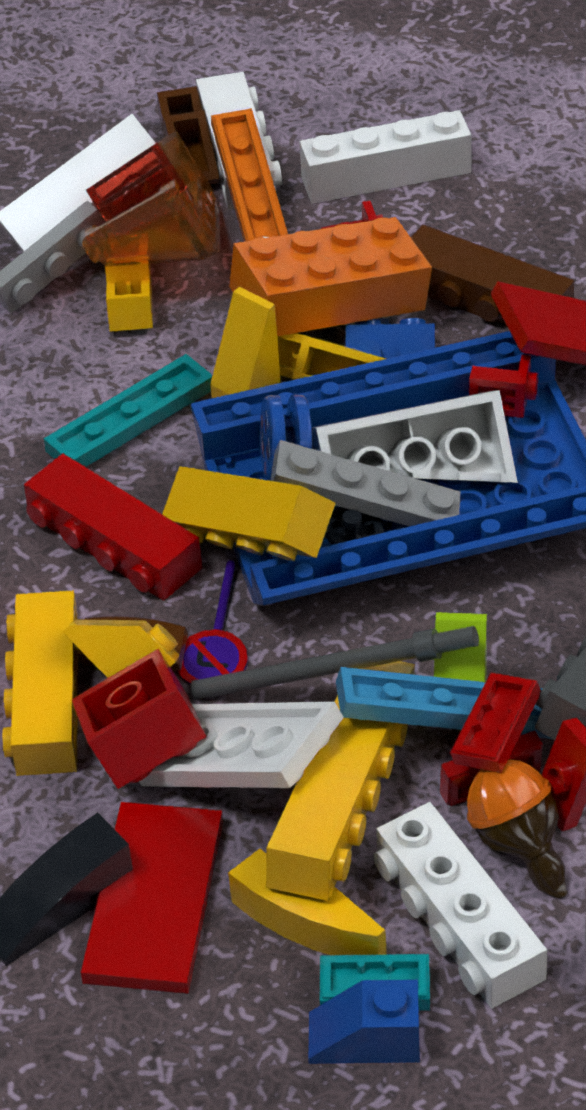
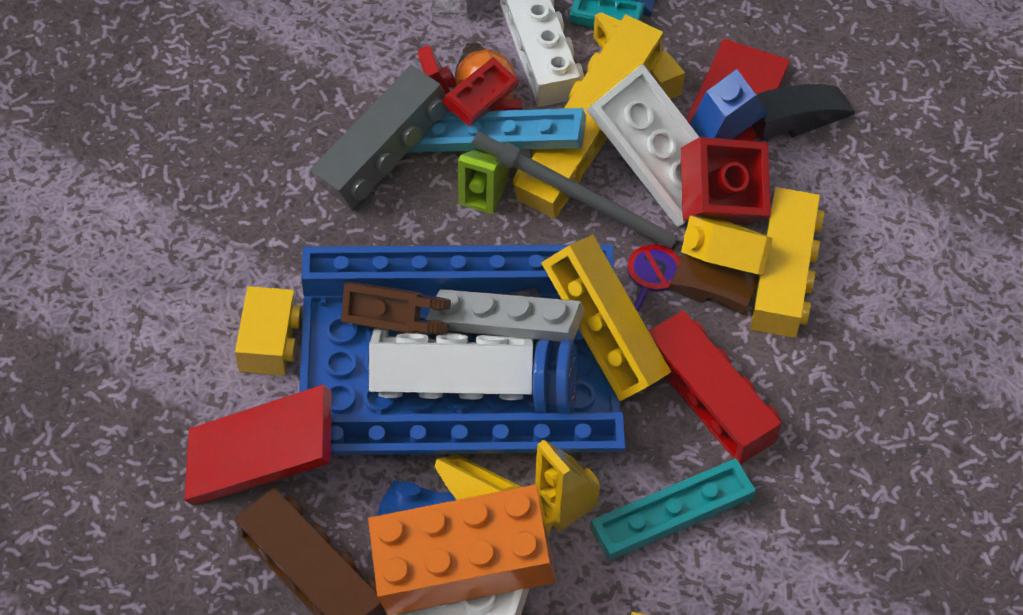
camera: 170 degrees left, 10 degrees up
red bracket [469,354,538,418] -> none
none -> reddish brown hinge [341,282,451,334]
none -> blue slope [690,69,768,139]

